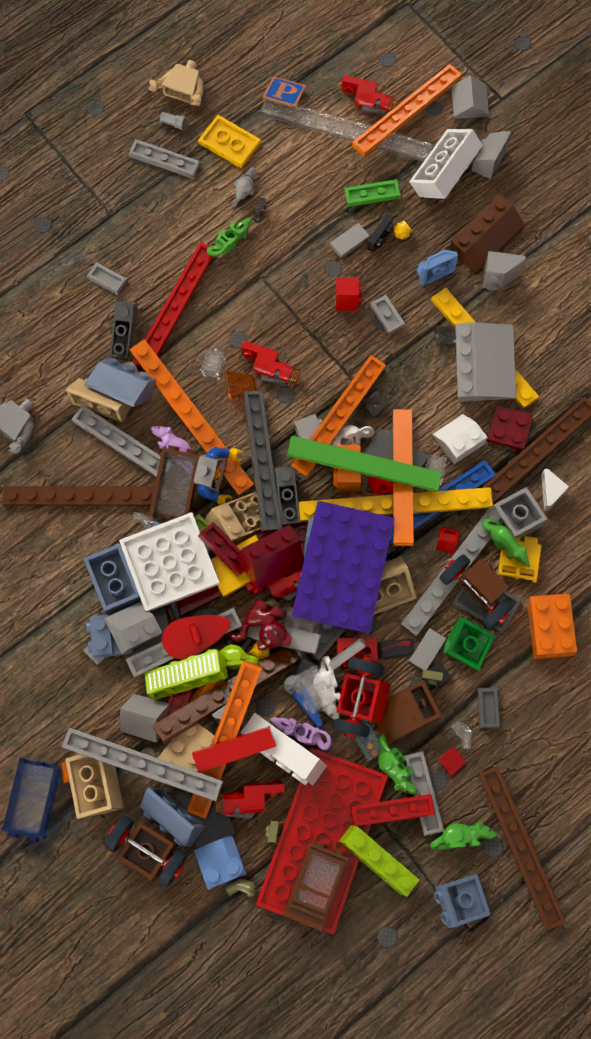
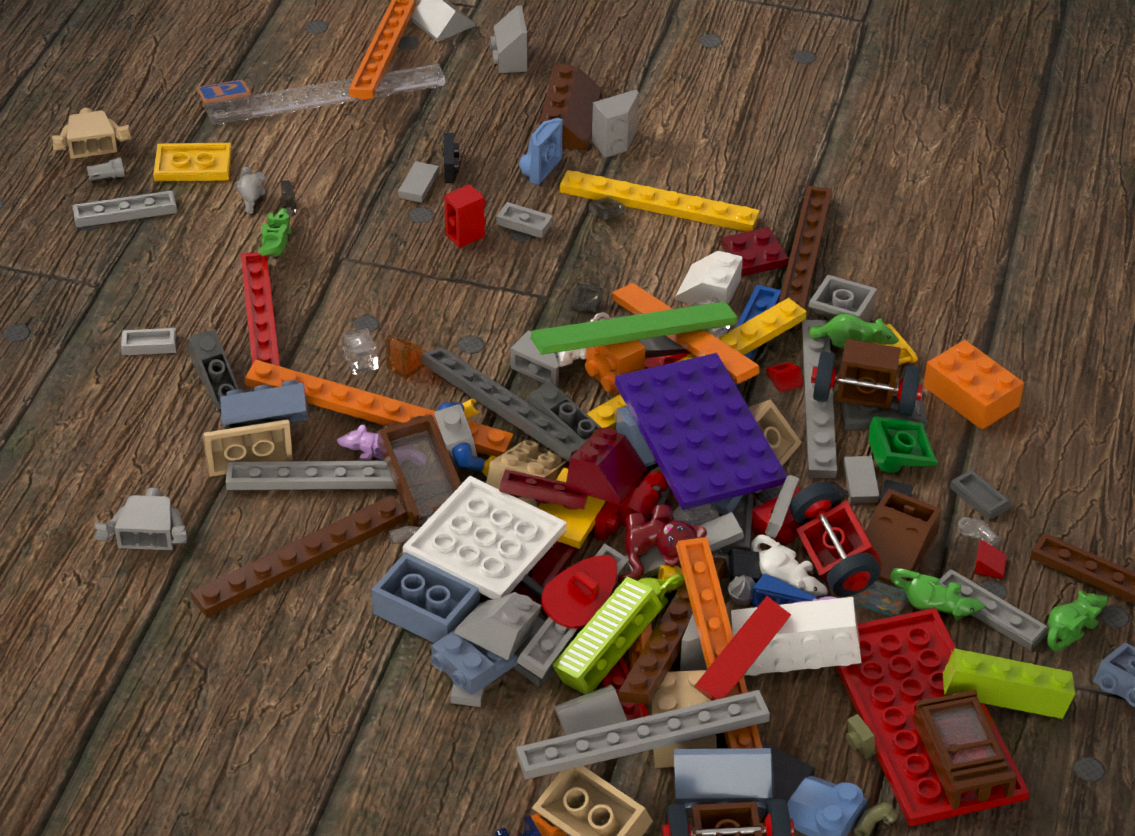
camera: 40 degrees left, 30 degrees down
red plate [214,781,285,819] -> none
red plate [241,341,300,385] -> none
orange plate [291,355,386,477] -> none
clear brick [292,665,335,715] -> none
red plate [342,75,399,115] -> none
bright green plate [344,179,400,207] -> none
red tile [351,794,435,827] -> none
yellow plate [394,220,413,240] -> none
white brick [409,129,483,199] -> none
olive plate [421,670,443,686] -> none
light grey slope [456,322,516,402] -> none
white slope [541,469,569,511] -> none

